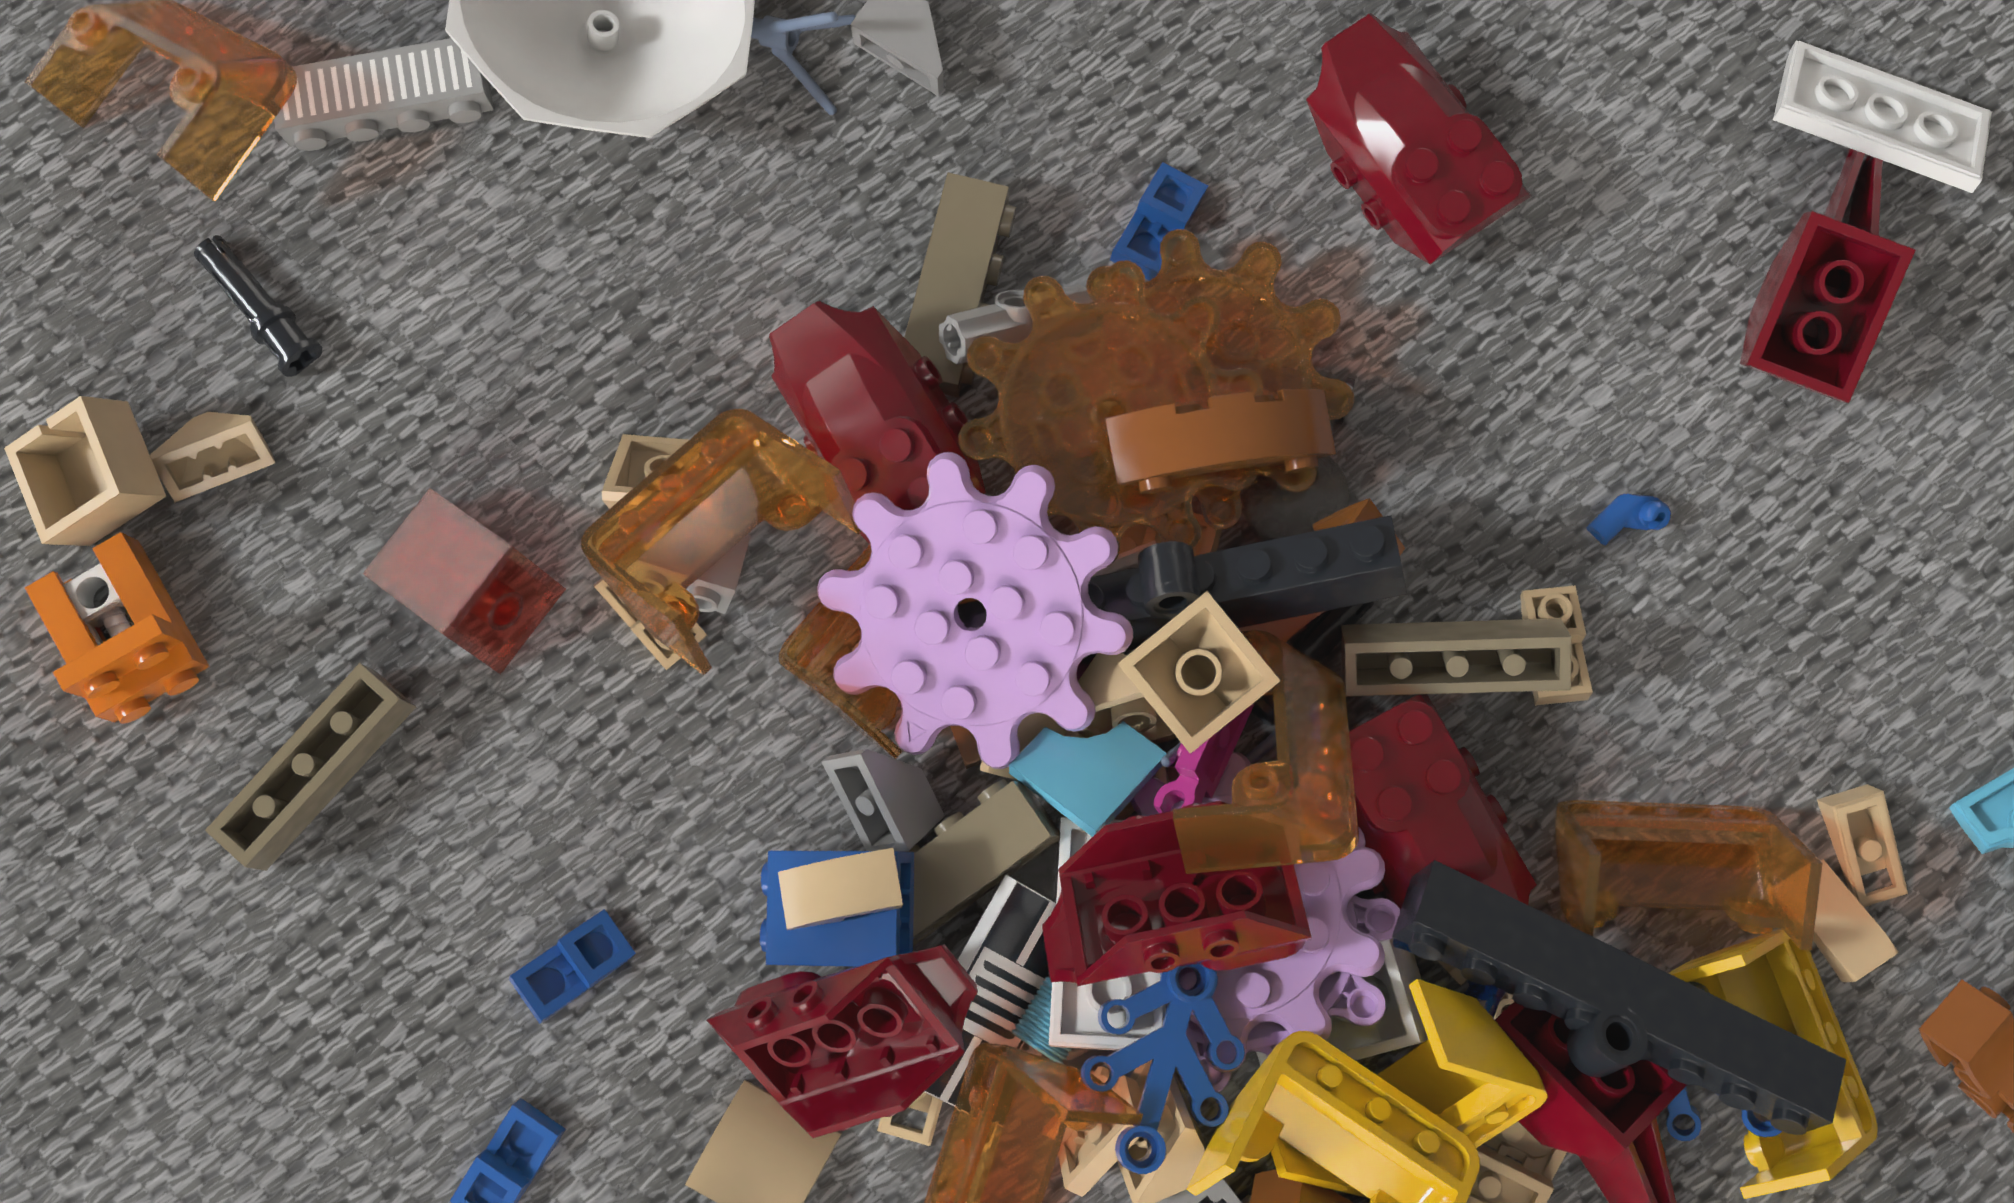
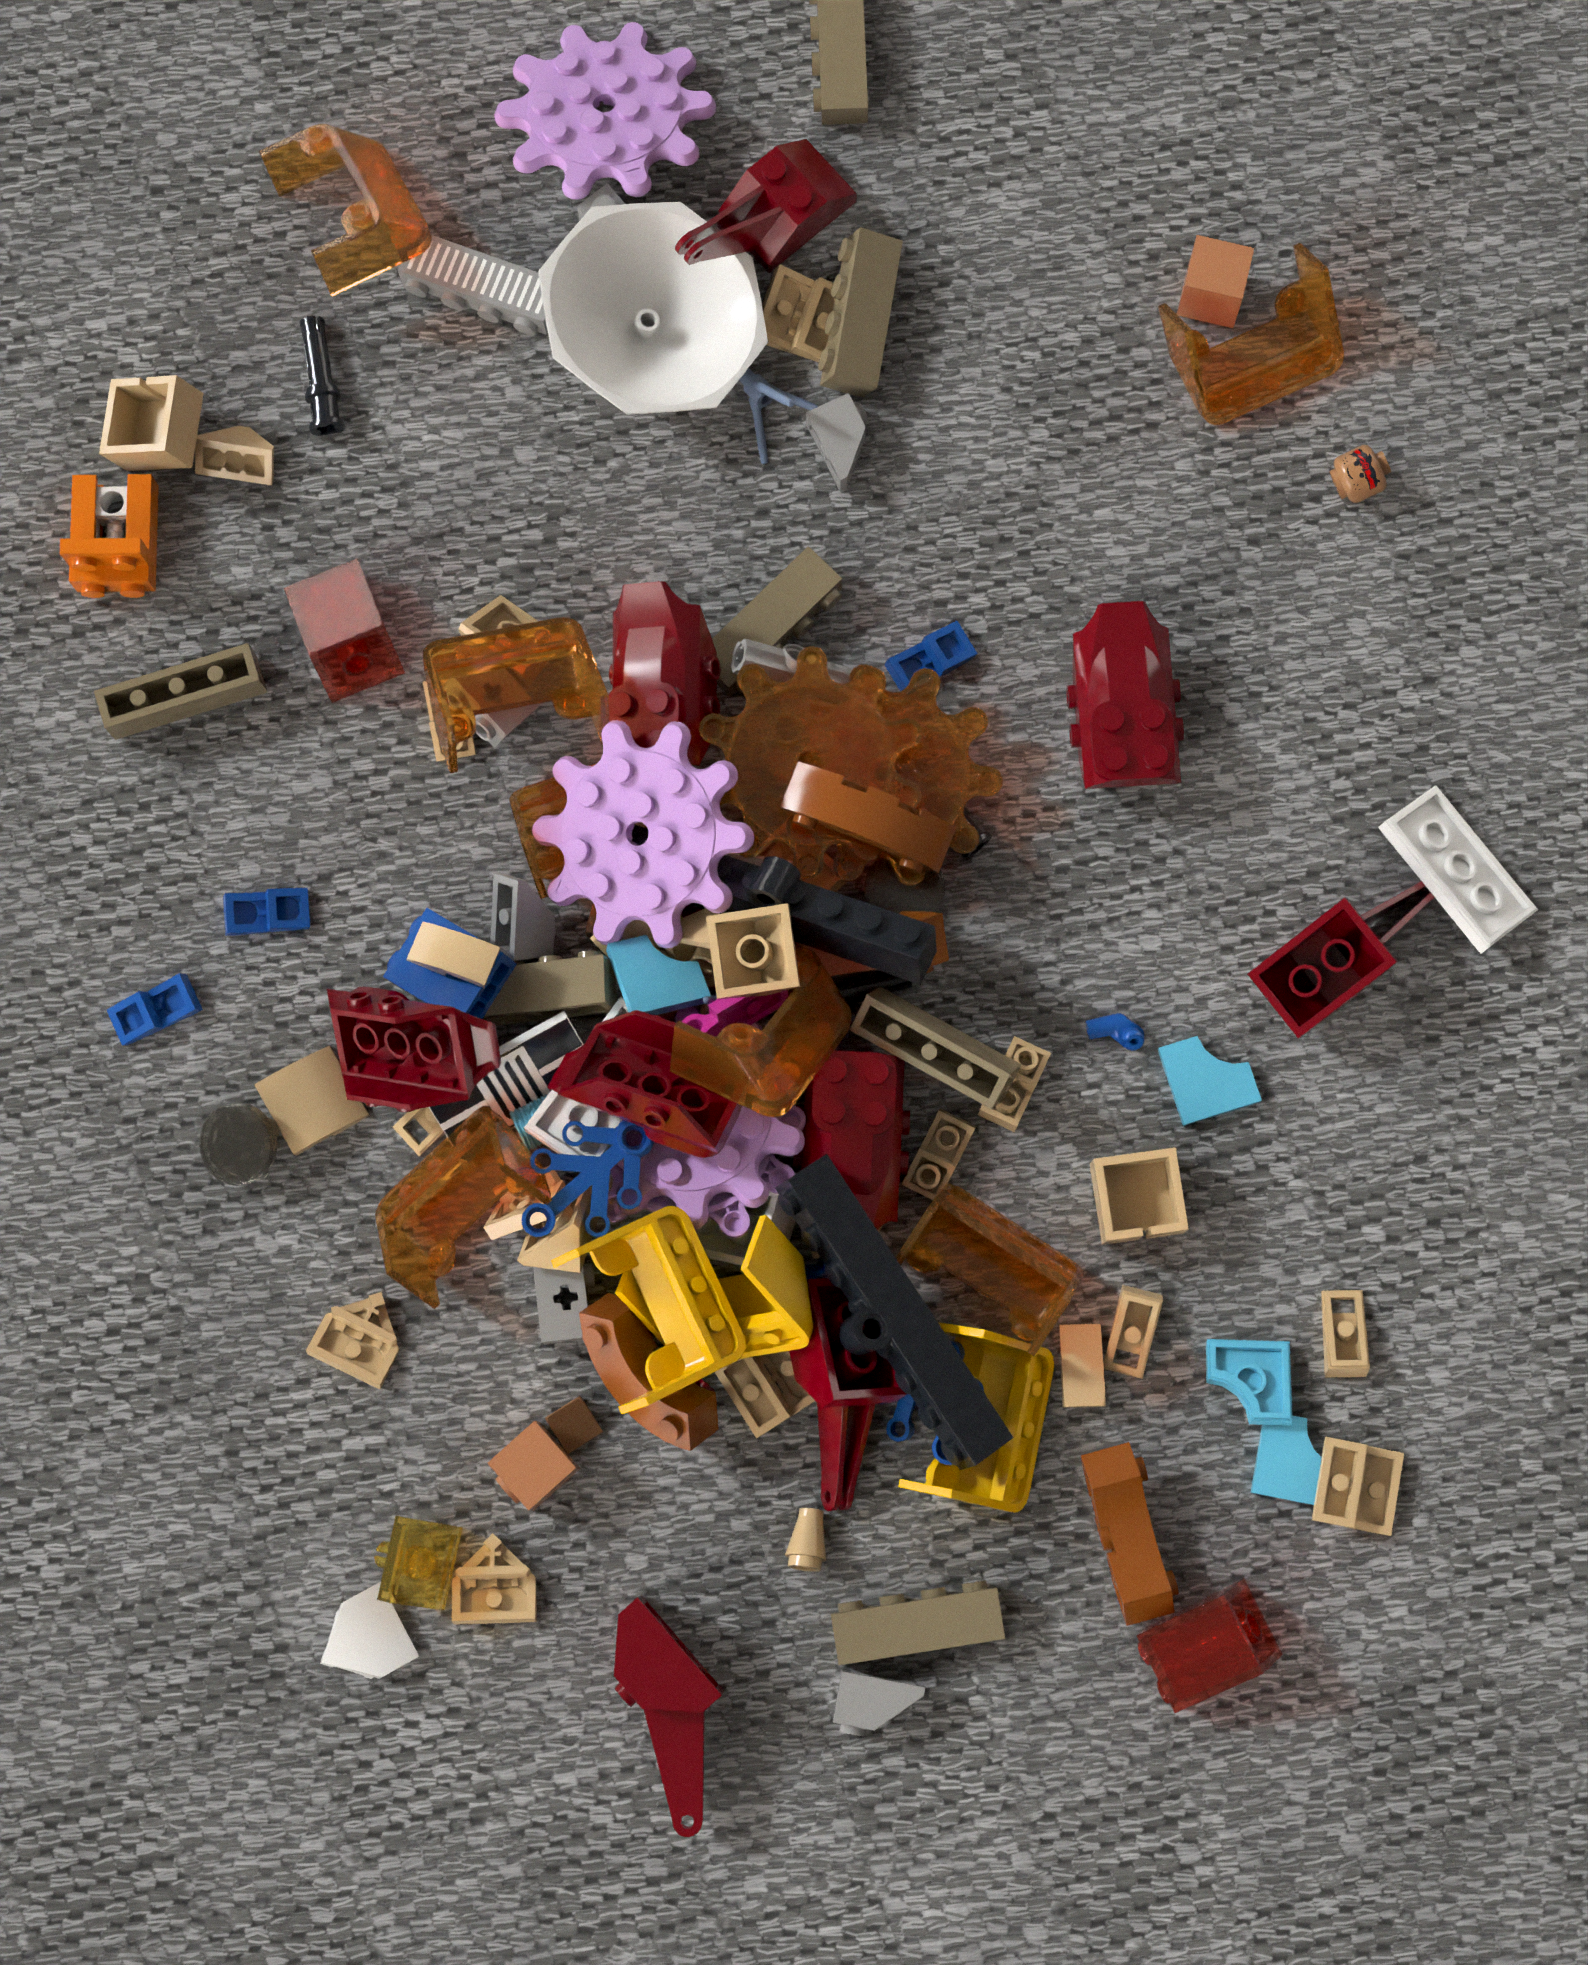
camera: 35 degrees right, 0 degrees up
none -> tan slope [901,1108,976,1203]
none -> tan piece [1090,1147,1189,1245]
none -> medium azure tile [1157,1036,1262,1126]

